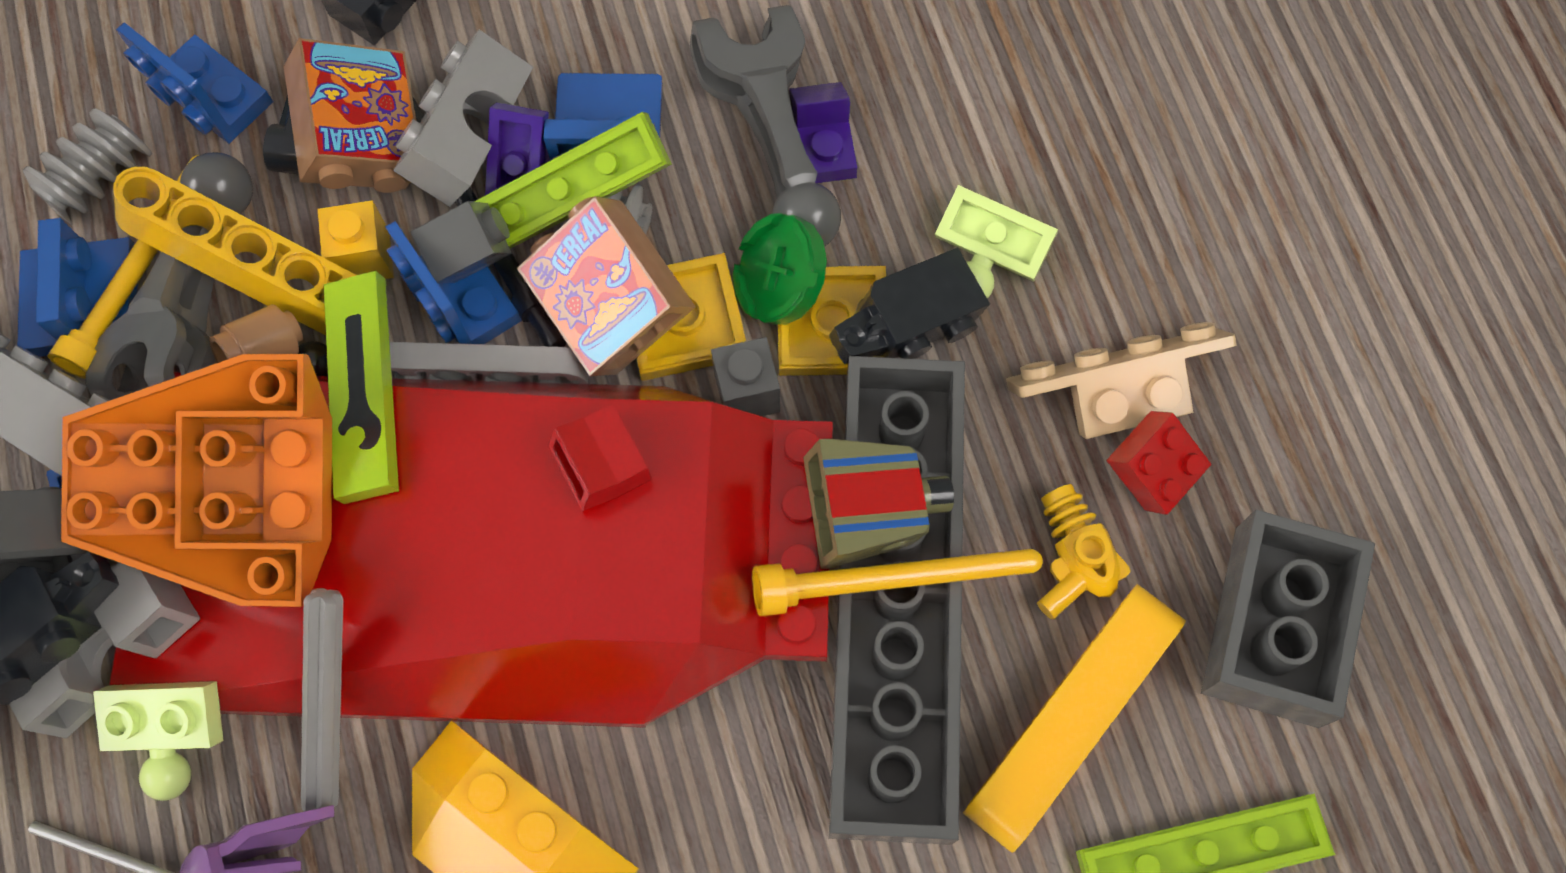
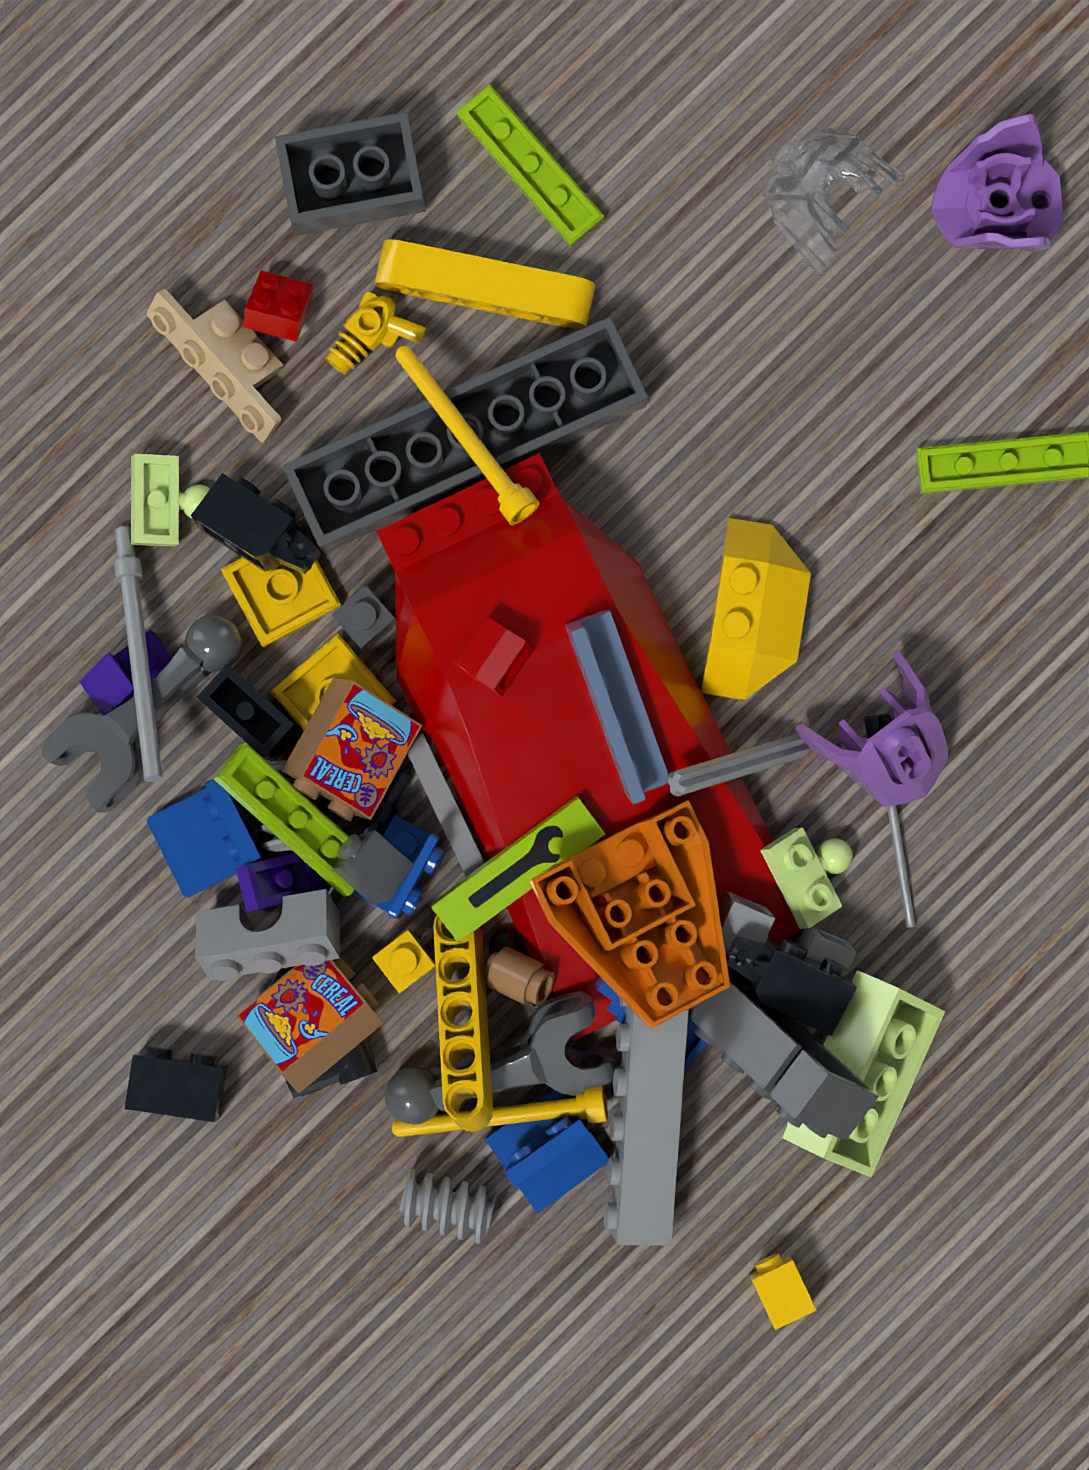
camera: 115 degrees left, 15 degrees up
blue bracket [116,22,273,144] -> none
green tile [733,213,827,325] -> none
torso [803,439,954,569] -> none
none -> light grey bar [114,526,163,782]
none -> black brick [197,664,298,761]
none -> sand blue fence [565,609,668,804]

